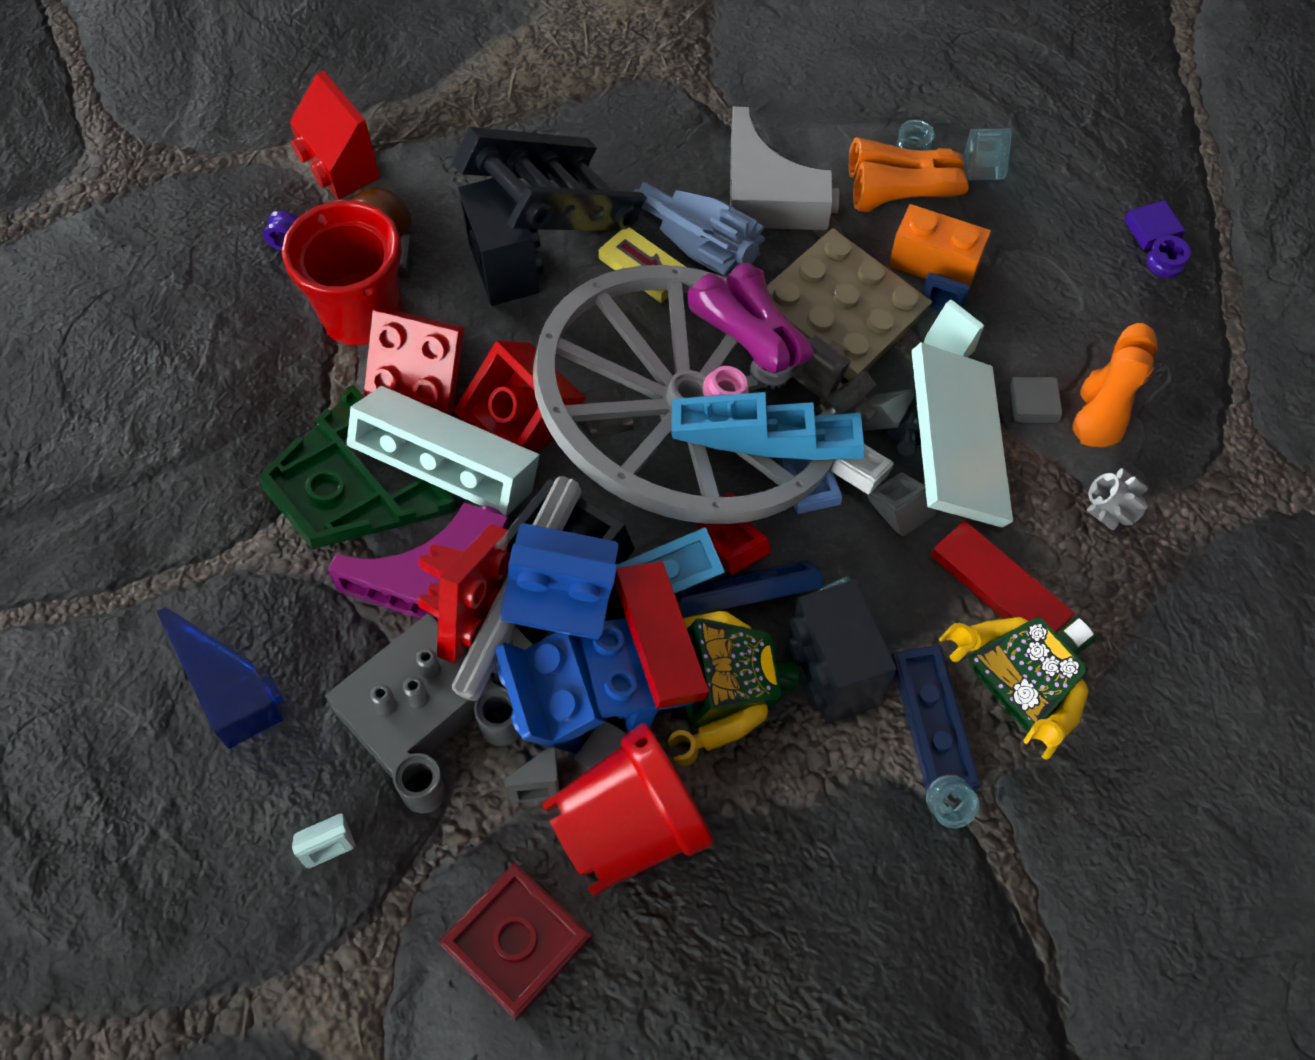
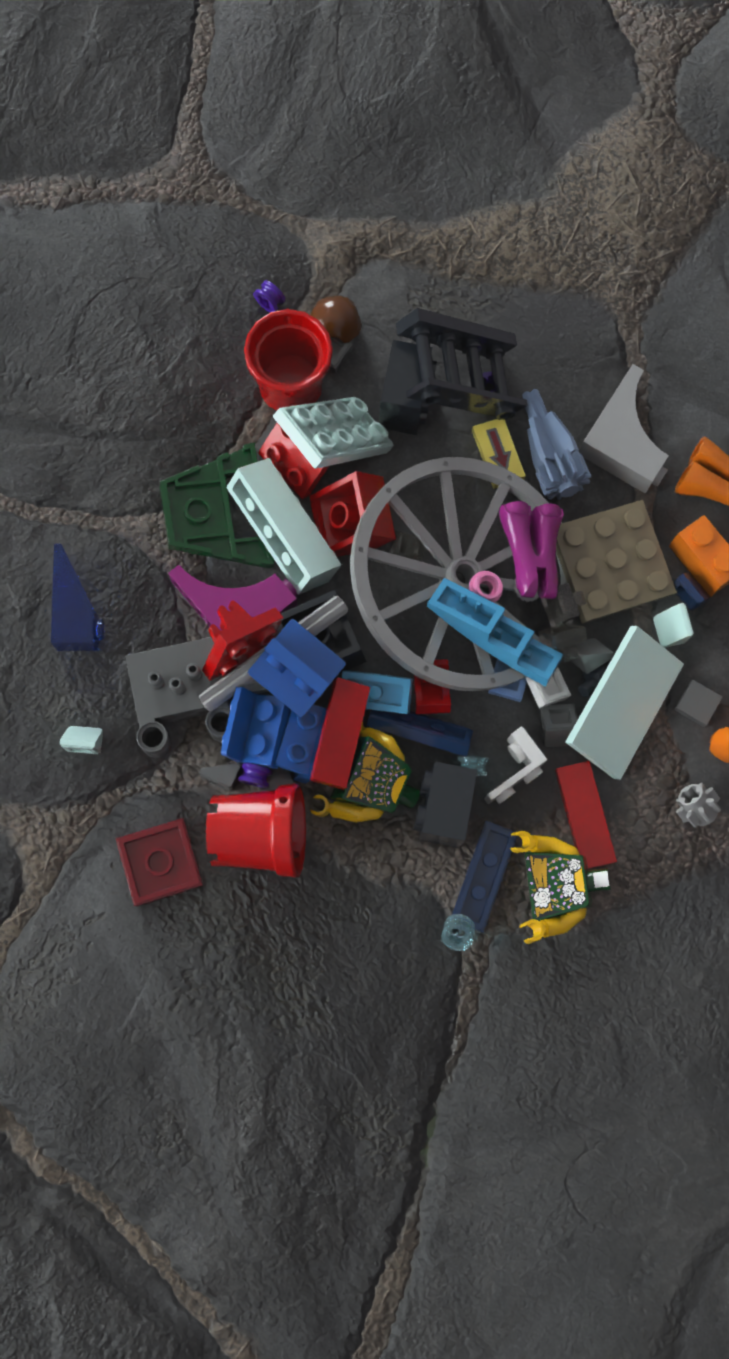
camera: 25 degrees right, 15 degrees up
red slope [290,70,380,200] -> none
none -> dark purple bush [238,763,273,789]
none -> light aqua tile [273,397,394,469]
none -> white bracket [484,726,547,804]

